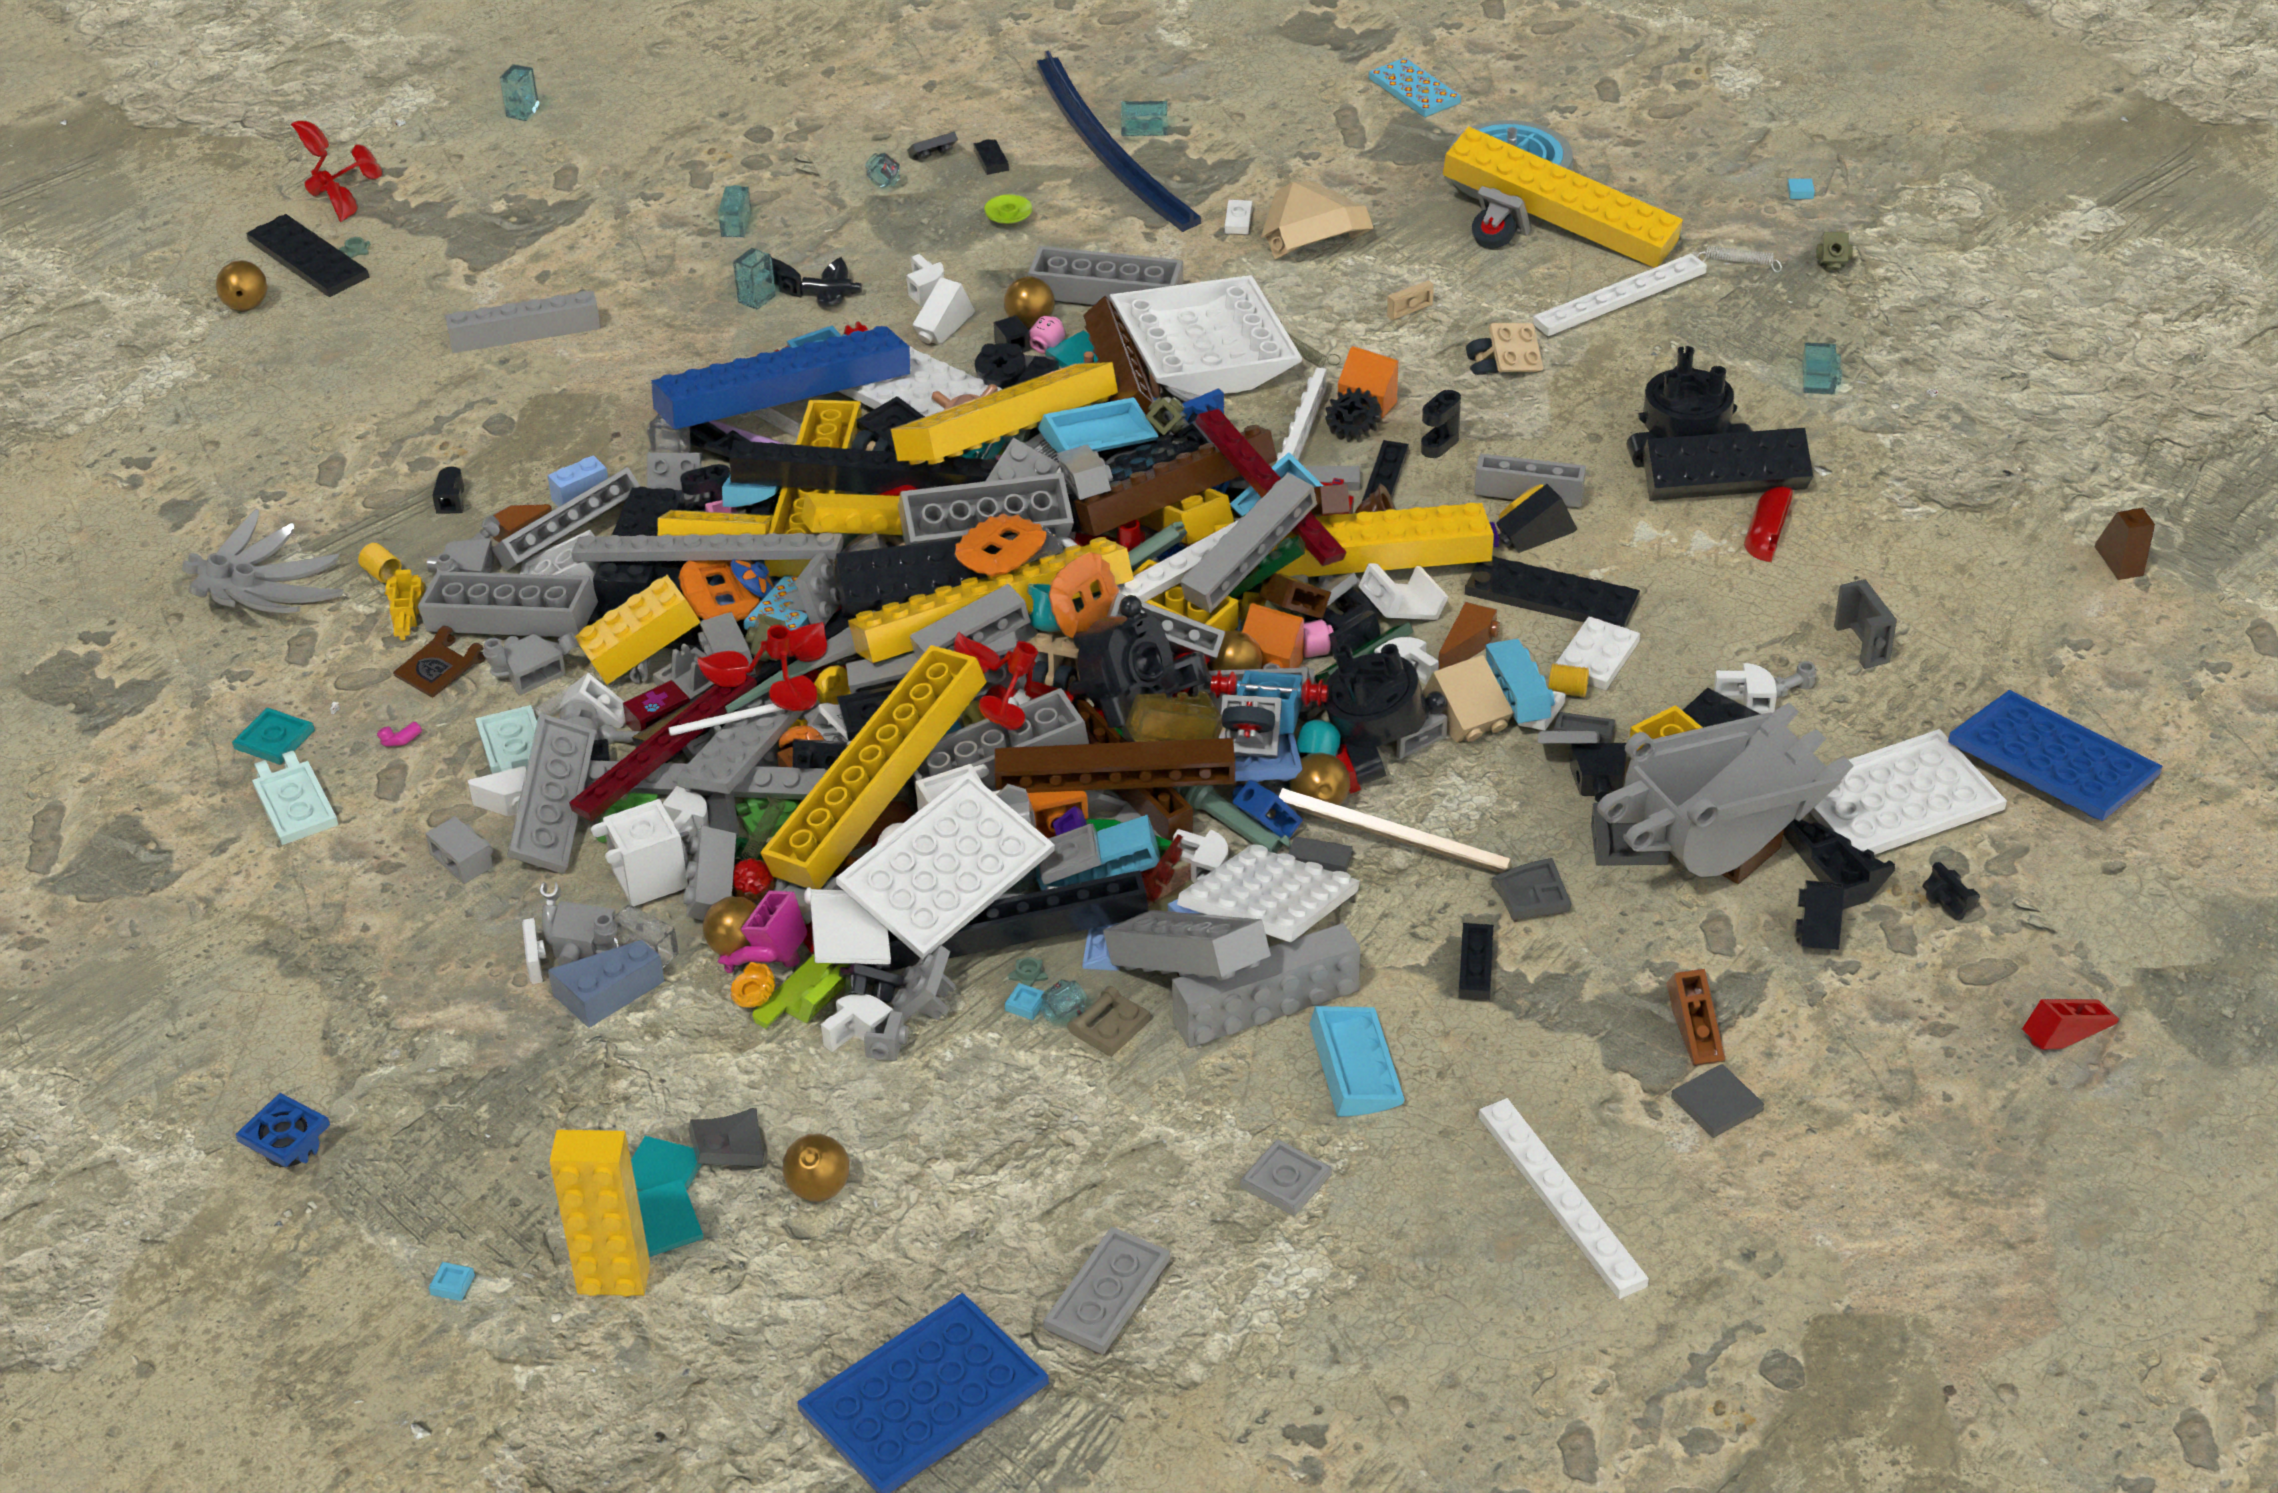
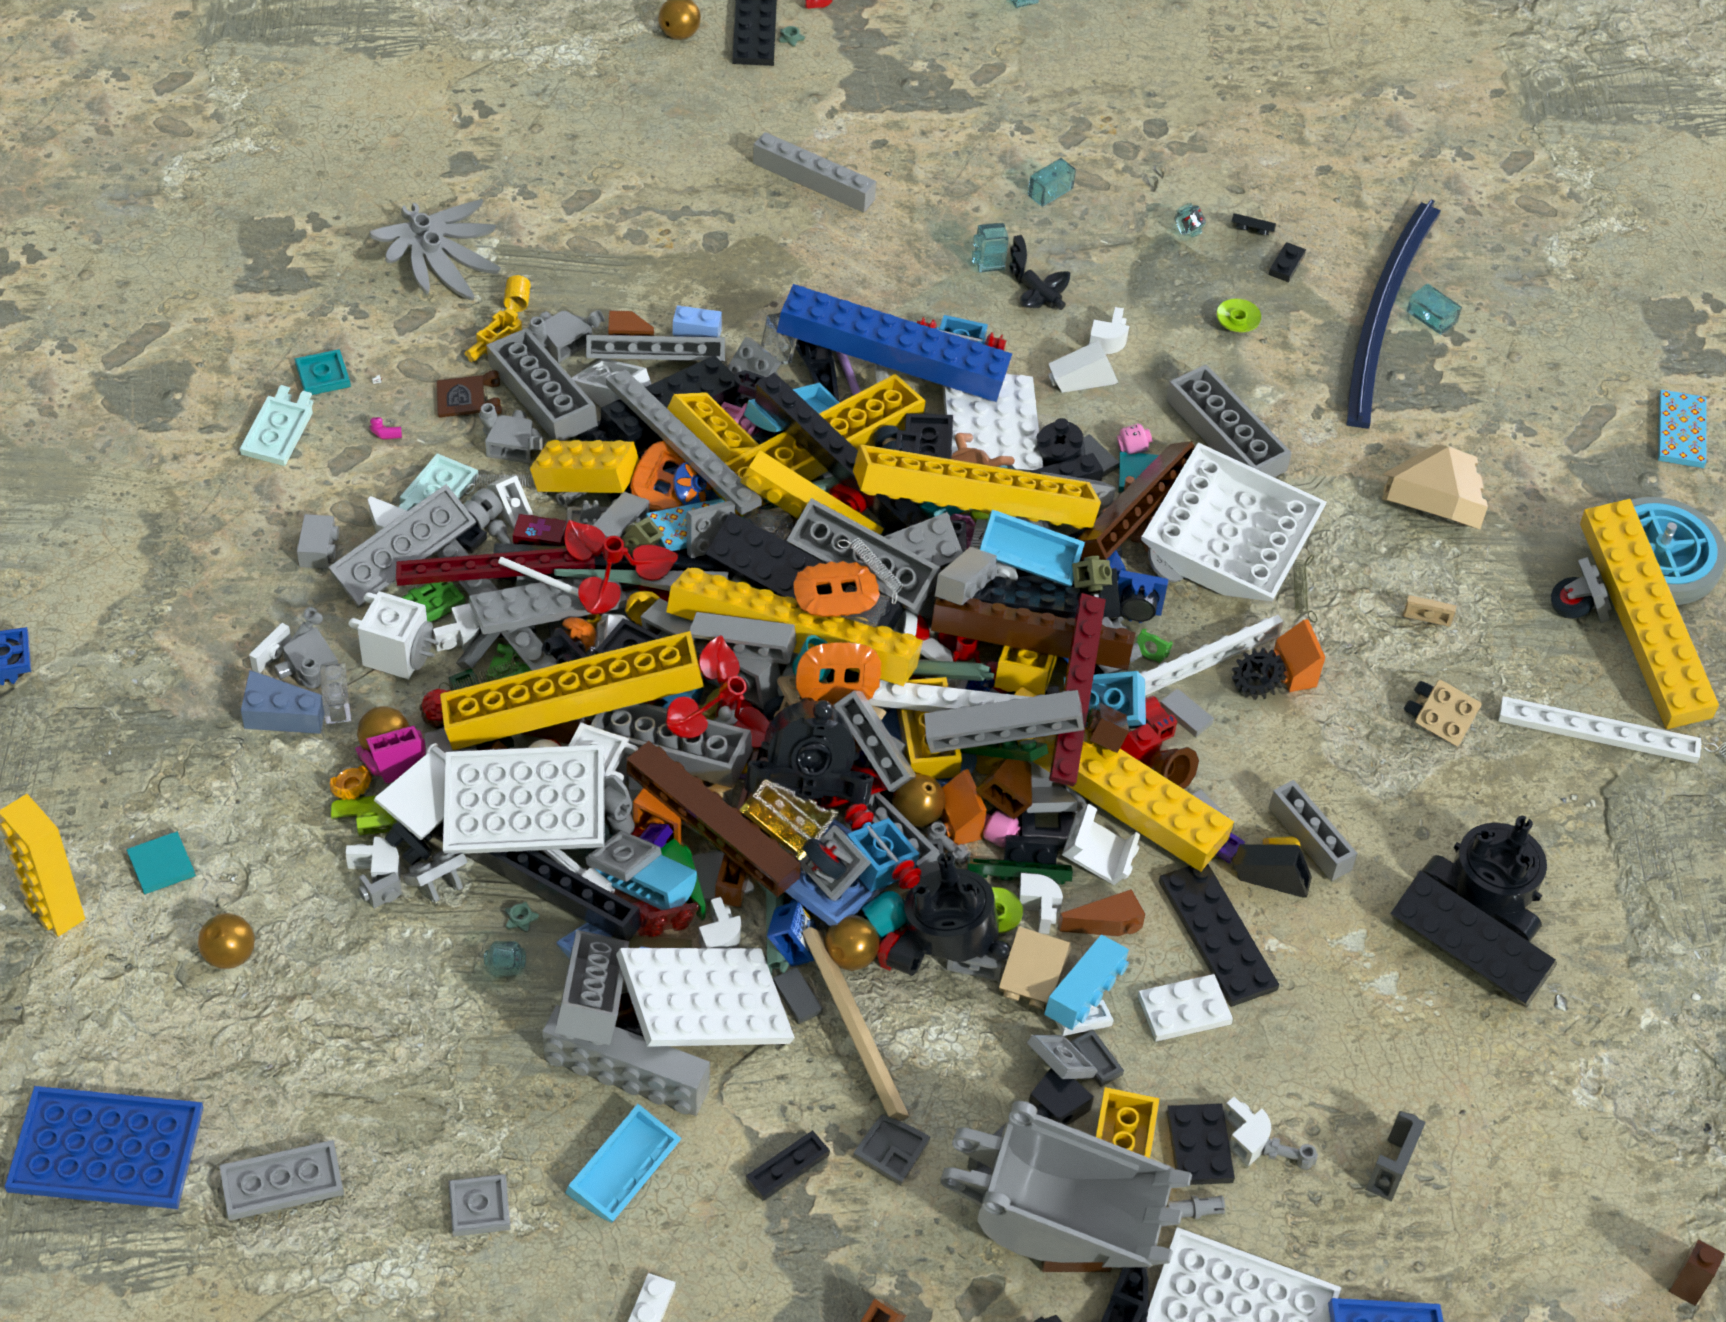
camera: 40 degrees right, 10 degrees up
black leg [432,466,465,514] -> none
teal tile [637,1178,703,1257] -> none
light grey brick [683,826,736,920] -> none
dark grey plate [688,1108,764,1166] -> none
black brick [993,315,1030,353] -> none
pearl gold piece [1004,276,1055,328] -> none
medium azure tile [1005,983,1047,1020] -> none
dark tan plate [1067,986,1151,1057] -> none
white plate [1225,200,1252,235] -> none
black tile [1361,440,1409,503] -> none
black connector [1421,390,1461,458] -> none
yellow piece [1548,663,1589,698] -> none
red brick [1744,486,1793,563] -> none
clear light blue brick [1802,342,1842,395] -> none
none -> white piece [837,538,903,604]

